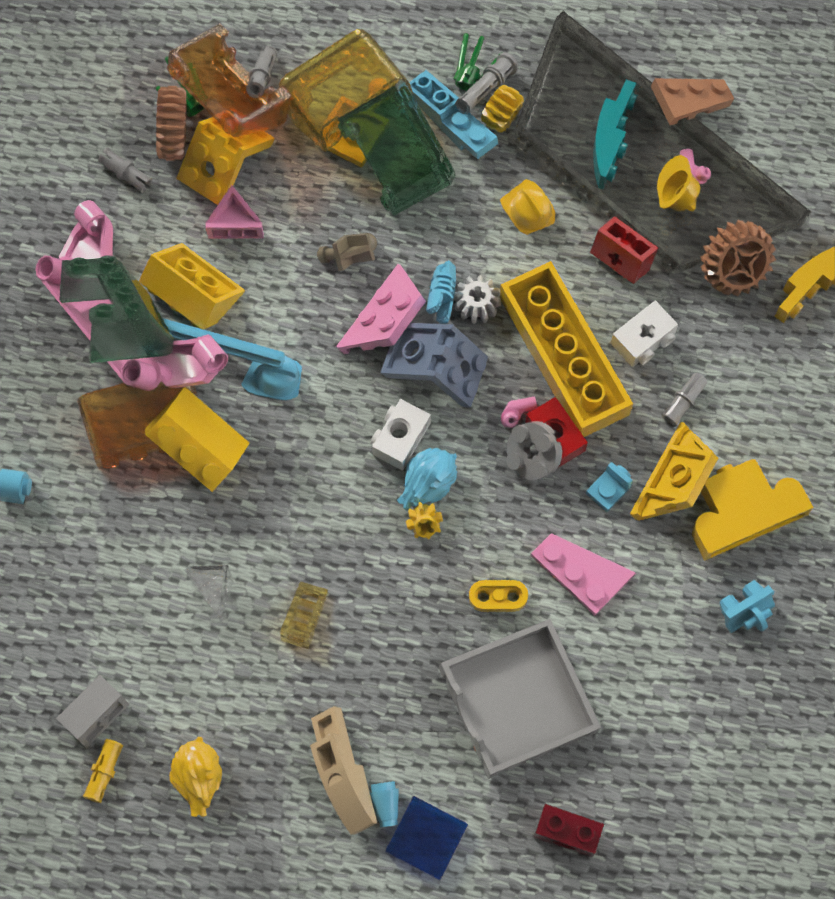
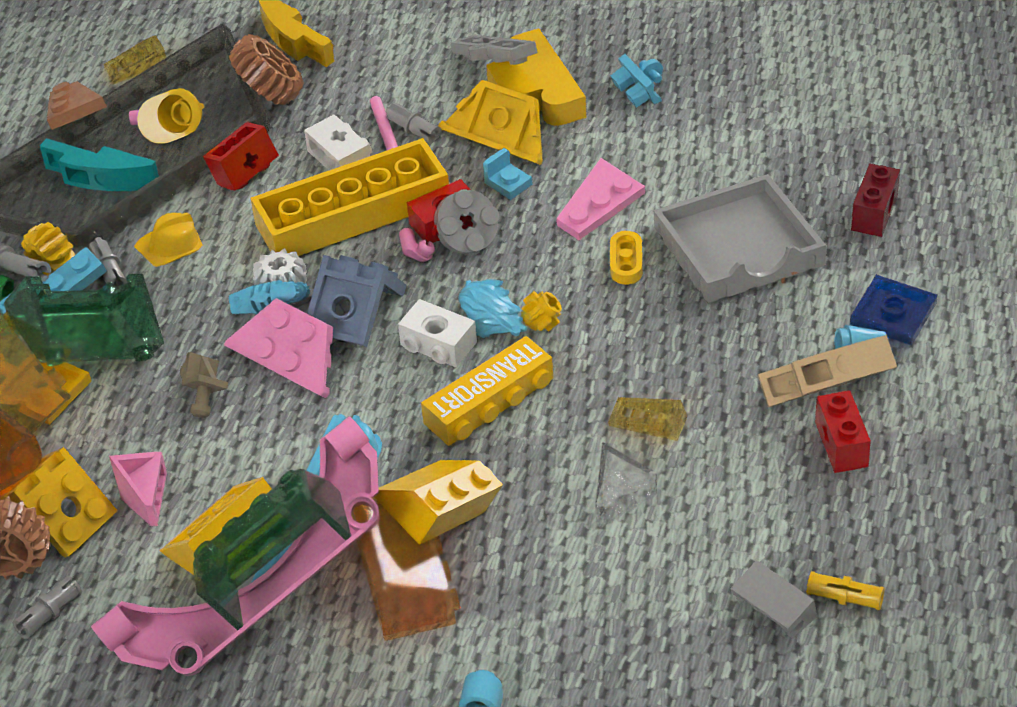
camera: 85 degrees left, 25 degrees down
yellow hair [169,736,222,817] -> none
none -> light grey axle [89,237,127,292]
none -> clear yellow slope [104,35,168,84]
none -> bright pink bar [370,96,398,150]
none -> yellow brick [421,336,553,446]
none -> light grey hinge [450,34,538,65]
none -> red brick [815,390,871,473]

